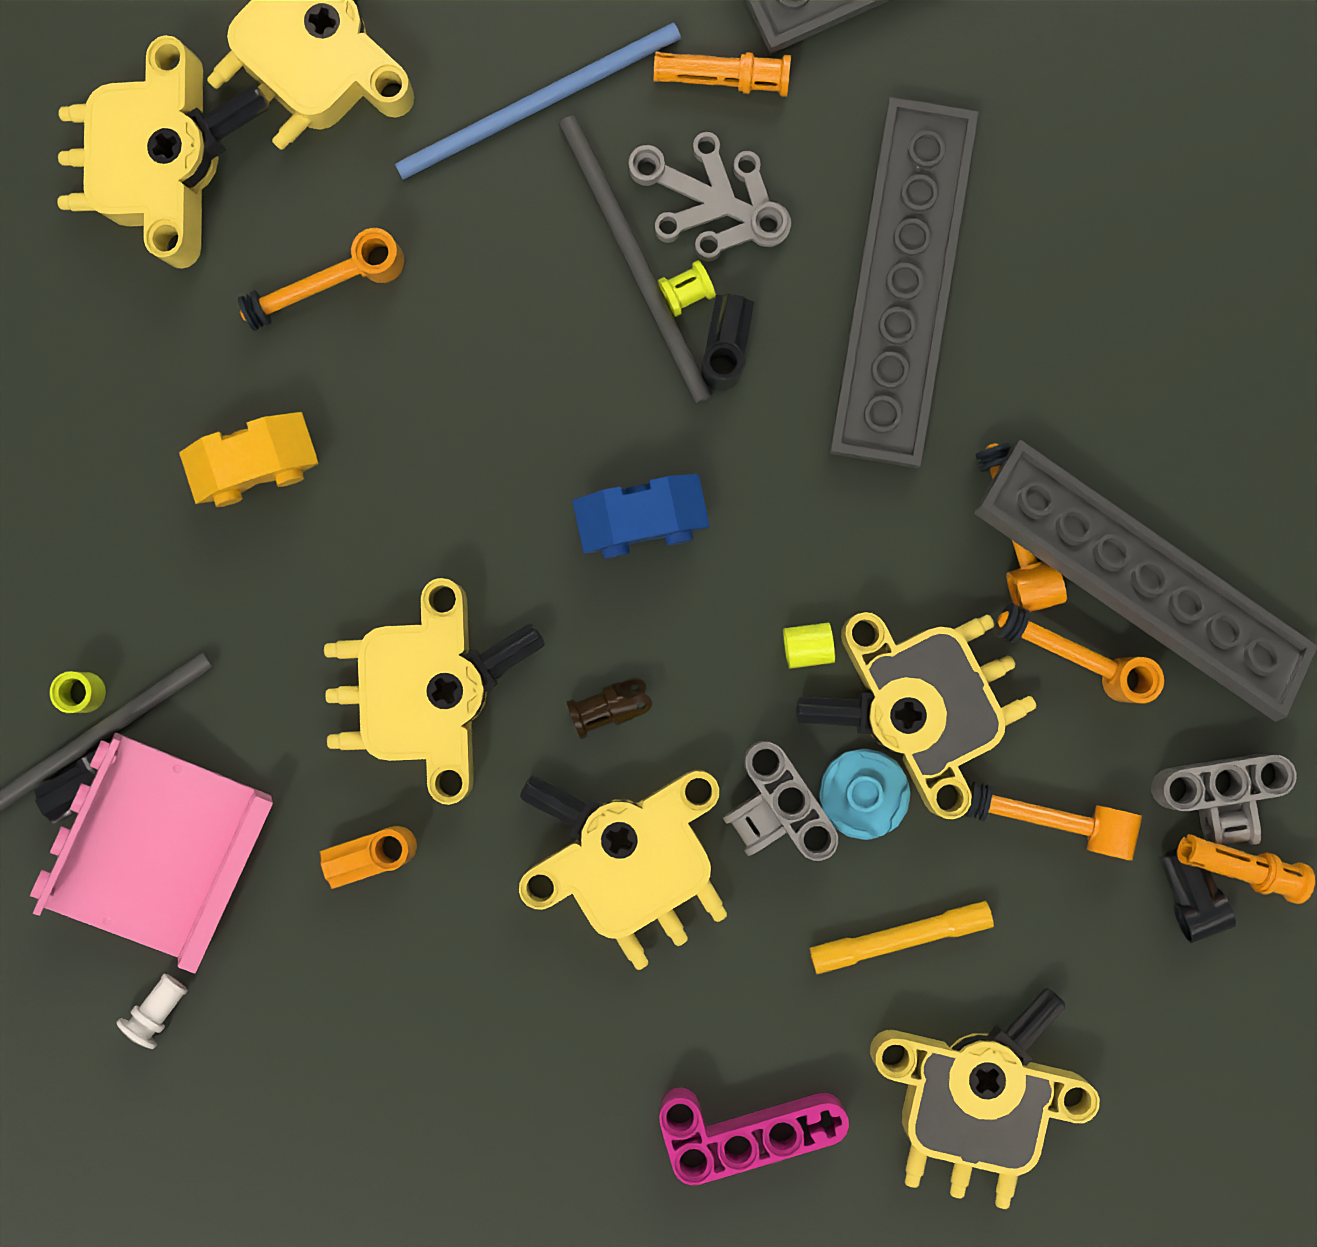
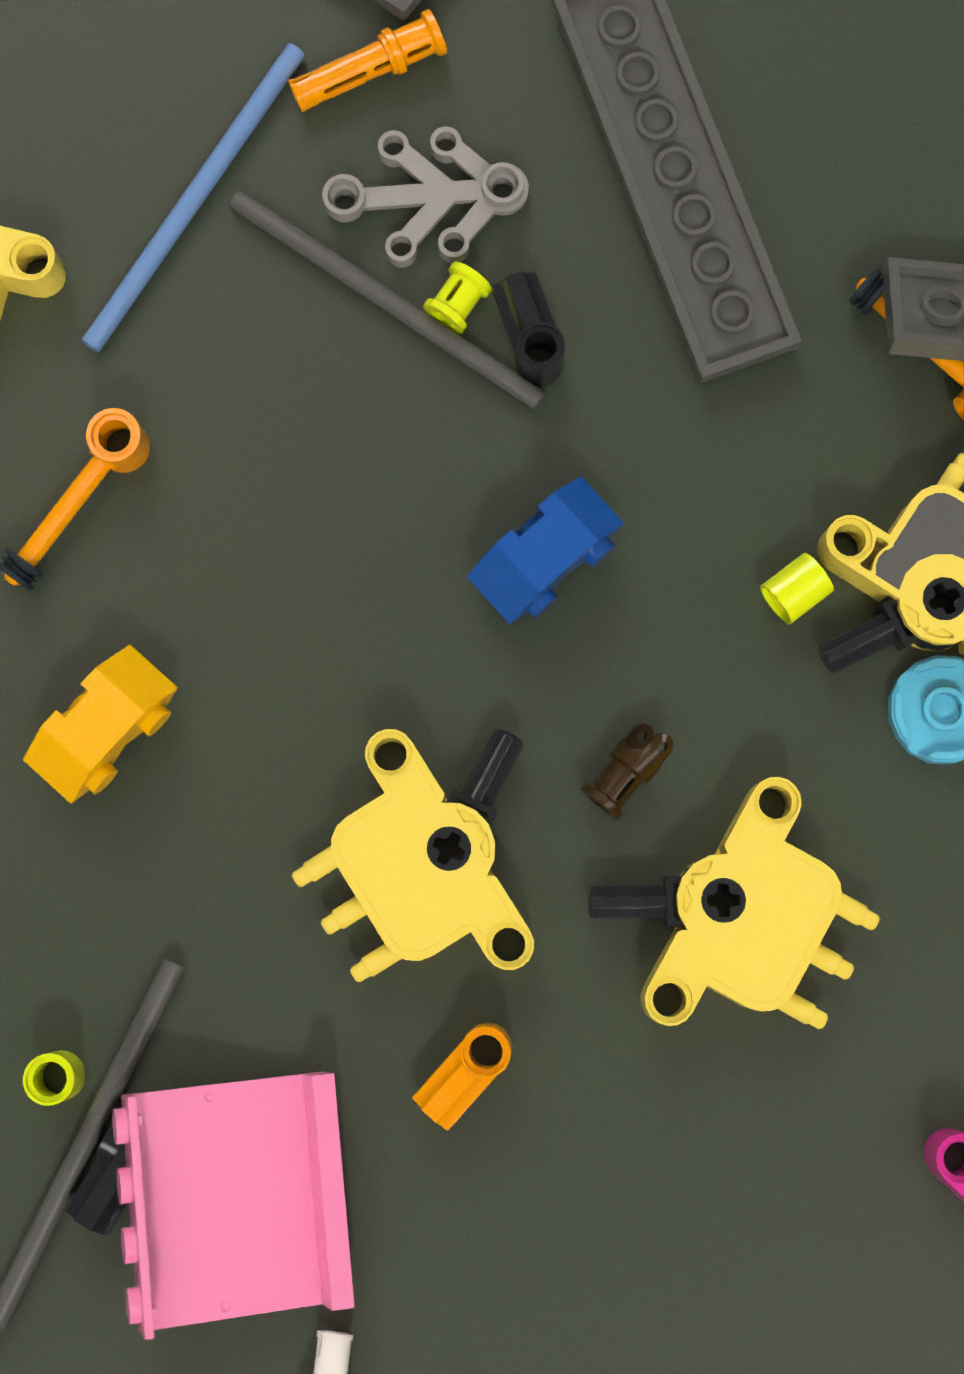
camera: 30 degrees left, 5 degrees down
light grey piece [723,741,838,861] -> none

